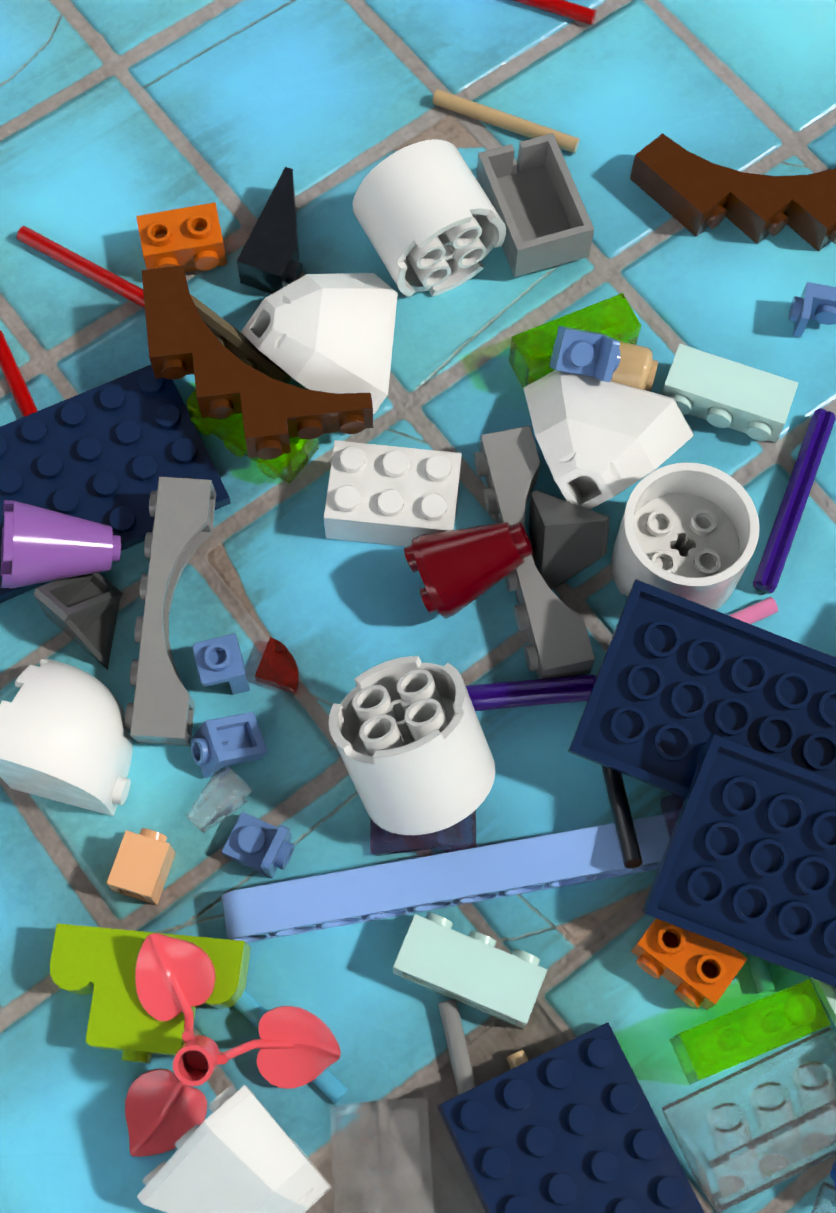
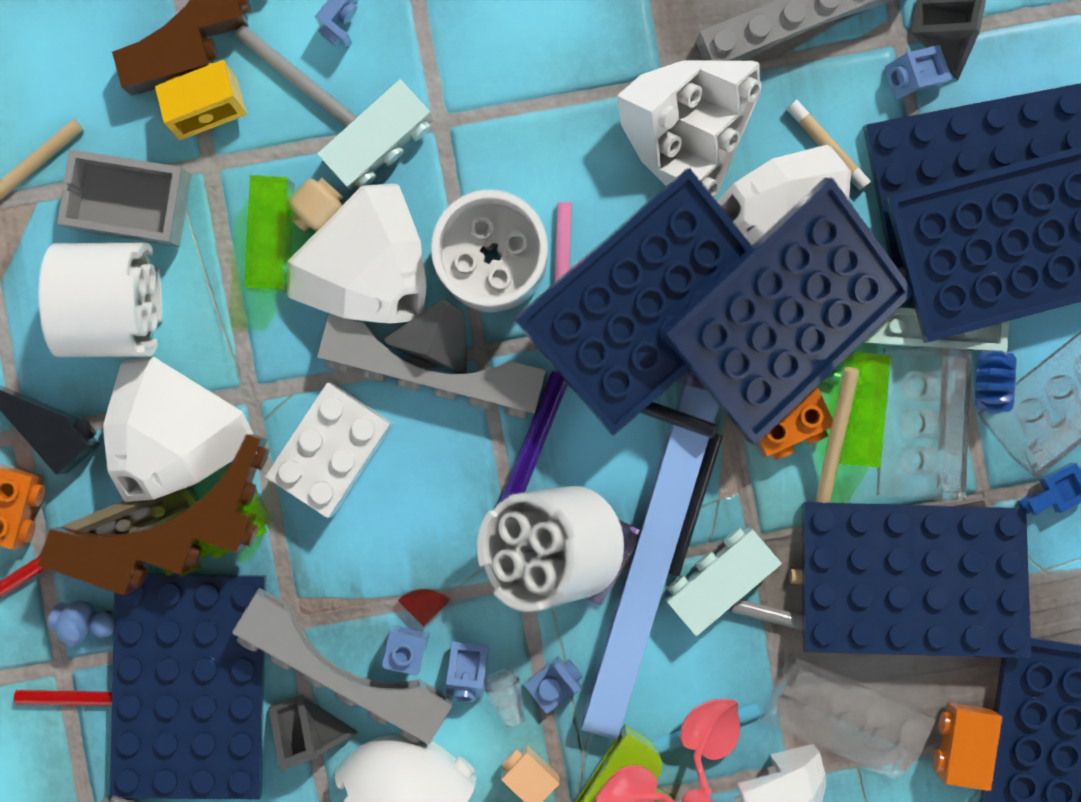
camera: 60 degrees left, 20 degrees up
medium lavender cone [1,500,121,589] -> none
dark red cone [404,522,533,619] -> none
medium blue bracket [549,326,621,382] -> none
dark purple axle [753,408,836,594] -> none
none -> medium blue animal [48,601,114,647]
none -> yellow brick [155,60,247,141]
none -> light grey bar [235,25,357,127]
none -> black bar [668,434,723,577]
none -> tan bar [815,367,859,503]

